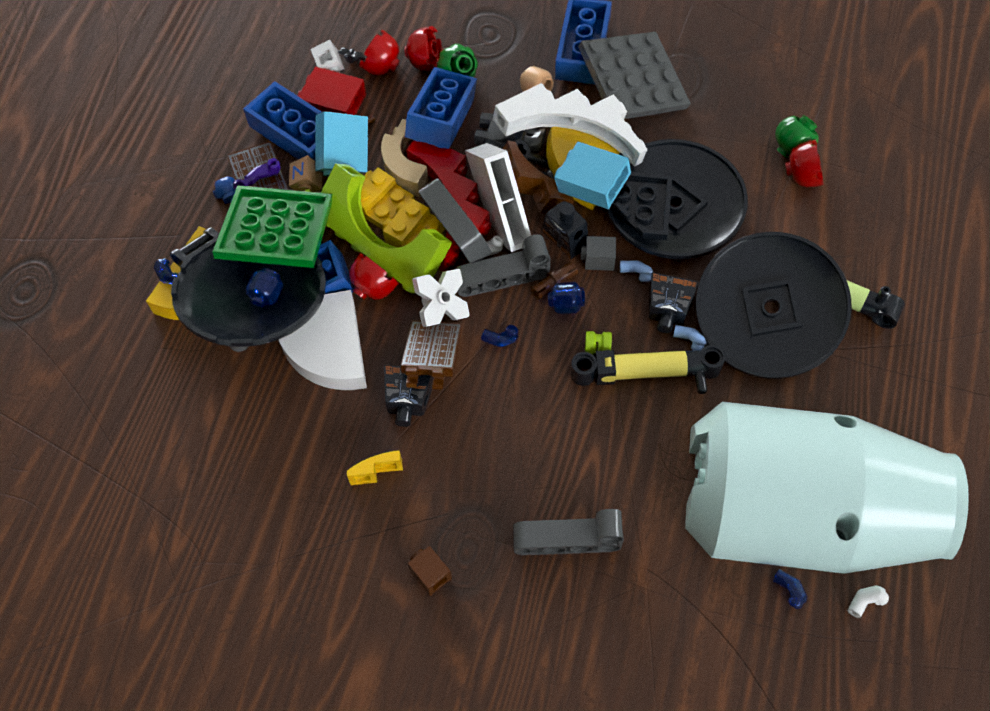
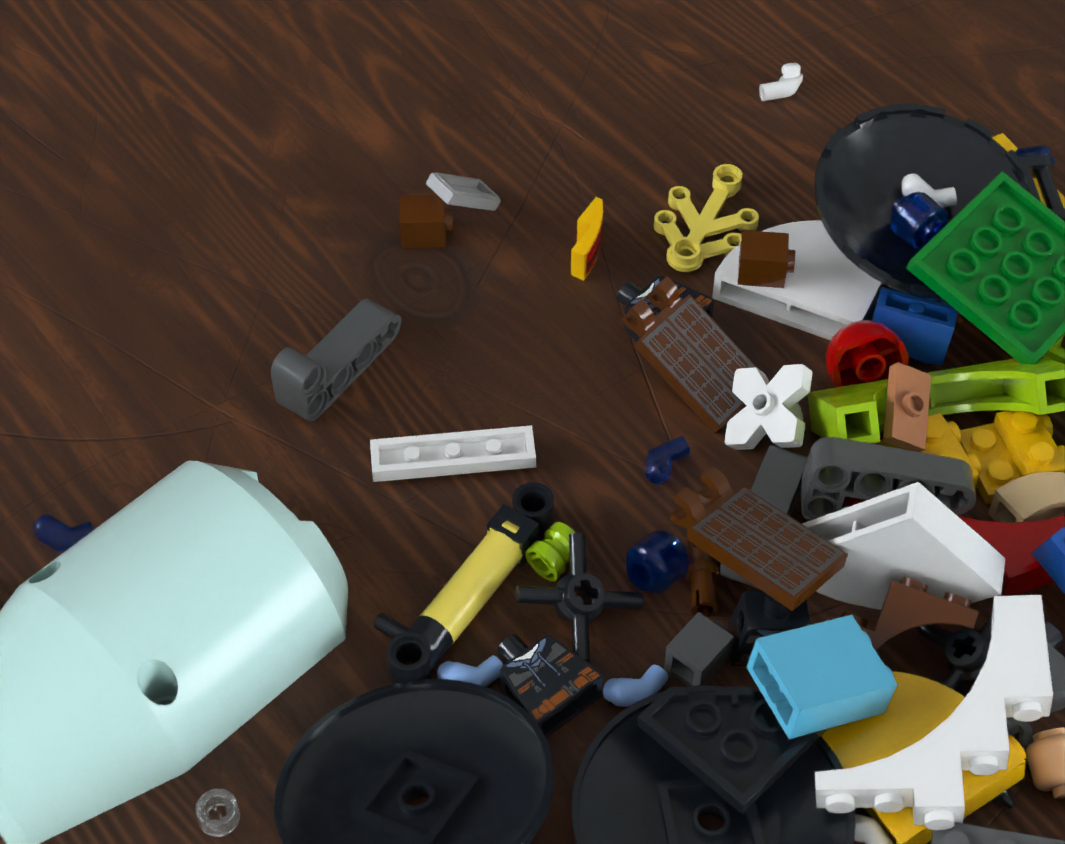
camera: 125 degrees right, 10 degrees down
none -> clear bush [195,789,240,837]
none -> white plate [370,425,536,482]
none -> light grey tile [426,172,501,211]
none -> black bar [515,533,643,663]
none -> light yellow plant [654,164,759,272]
none -> reddish brown tile [670,466,848,611]
none -> reddish brown brick [737,230,795,288]
none -> white arm [759,63,803,101]
none -> nougat plate [883,362,931,452]
none -> white arm [901,173,957,211]

